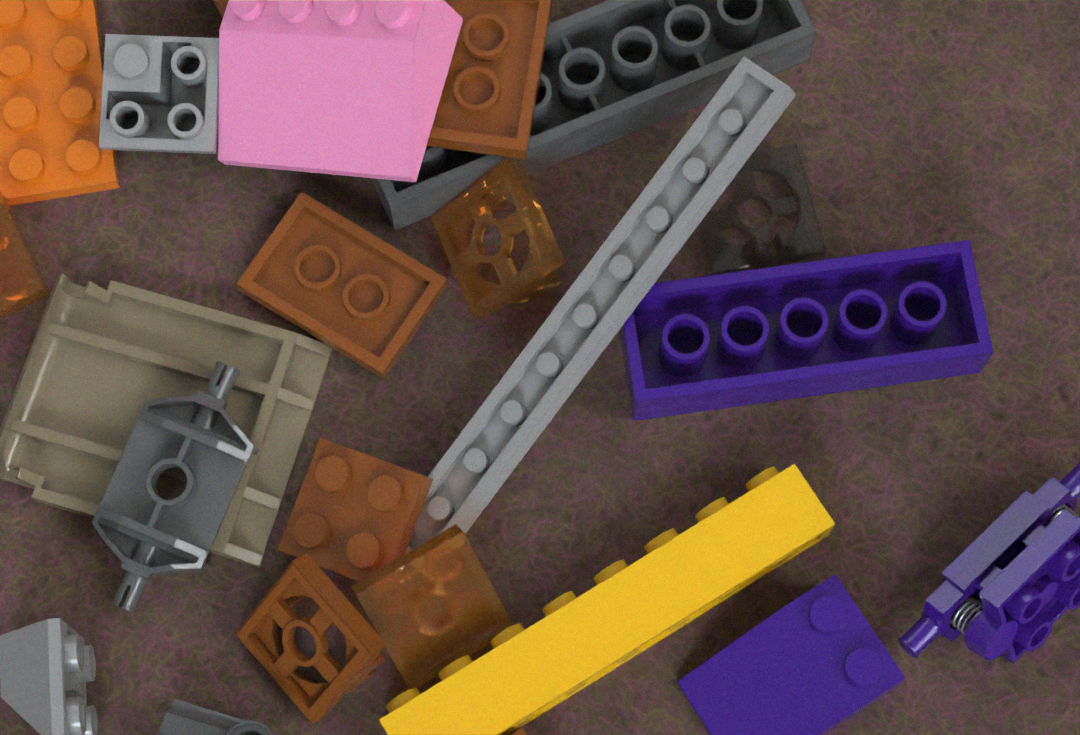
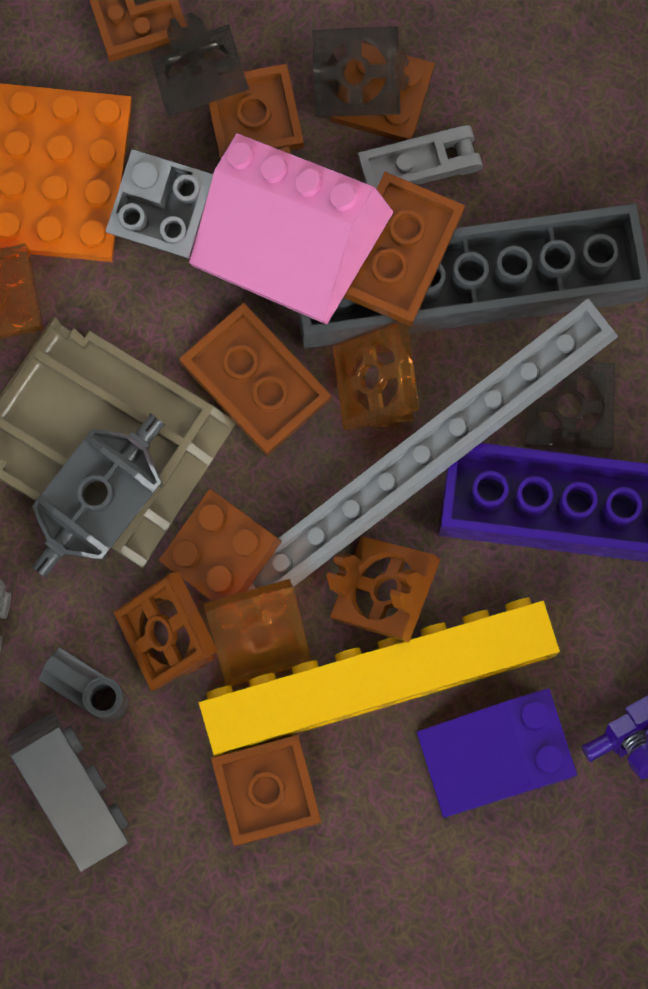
camera: 10 degrees right, 5 degrees up
none -> dark orange piece [326,536,441,642]

